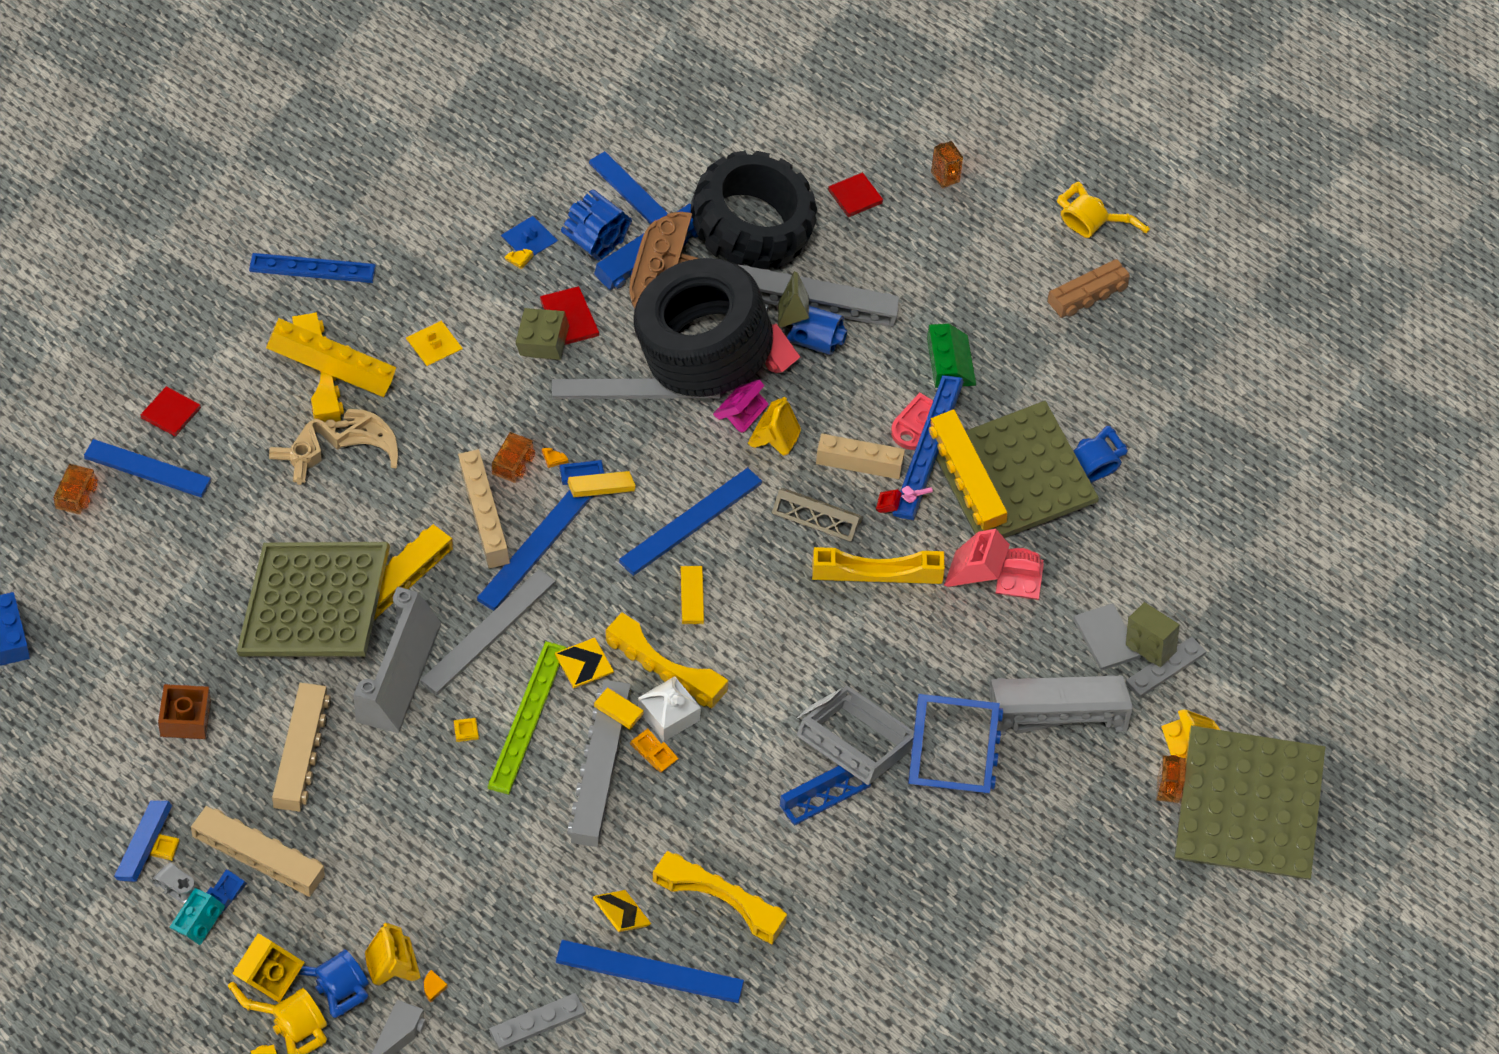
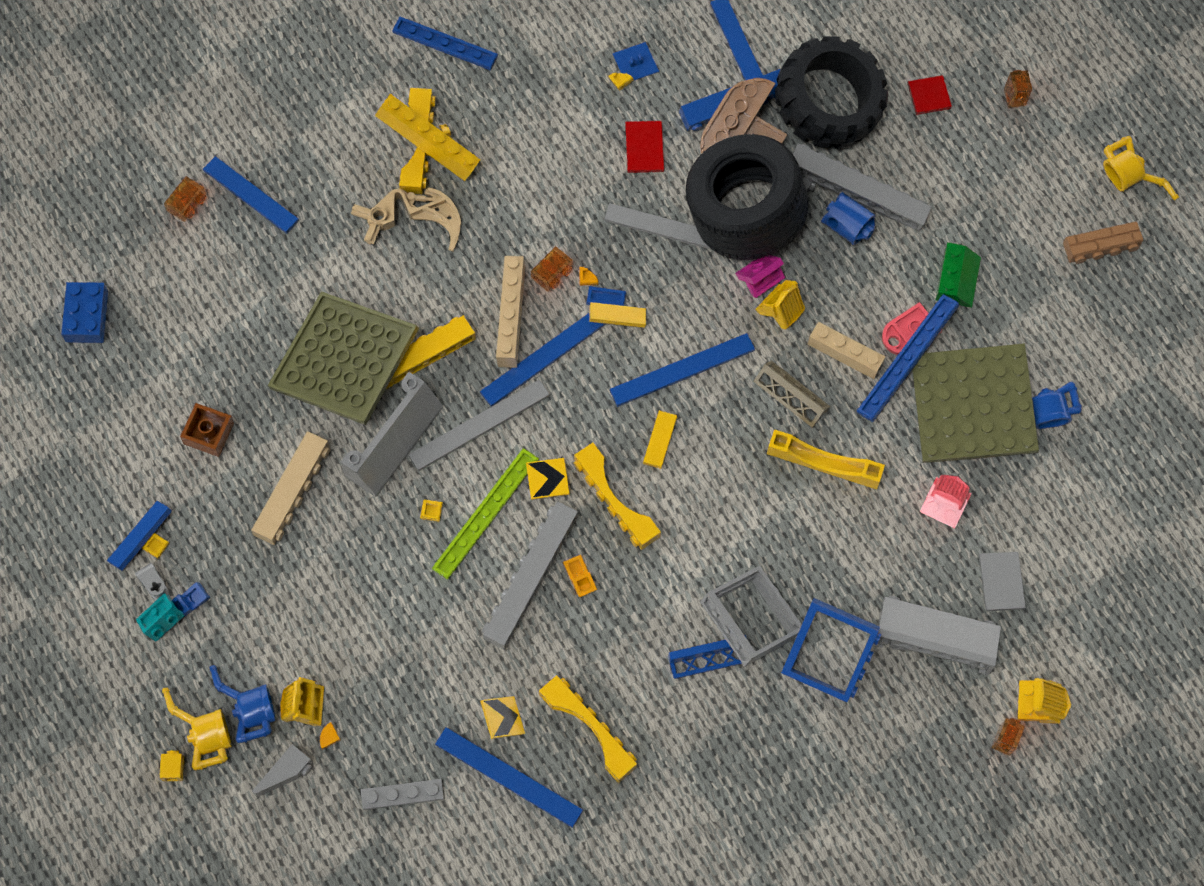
camera: 20 degrees right, 15 degrees up
red tile [140,386,201,437] -> none
tan brick [191,806,325,897] -> none
yellow piece [232,933,305,1003] -> none
yellow piece [406,320,463,366] -> none
olive brick [515,308,569,360] -> none
blue piece [561,189,632,261] -> none
yellow tile [594,687,644,729] -> none
white piece [638,676,701,742] -> none
coral slope [765,324,800,373] -> none
olive slope [778,271,809,327] -> none
white sticker [797,687,843,718] -> none
red tile [876,489,902,513] -> none
bright pink hand [902,486,933,503] -> none
yellow brick [929,409,1007,531] -> none
coral slope [944,529,1010,587] -> none
light grey plate [1125,637,1206,698] -> none
olive brick [1126,602,1180,668] -> none
olive plate [1174,726,1326,880] -> none

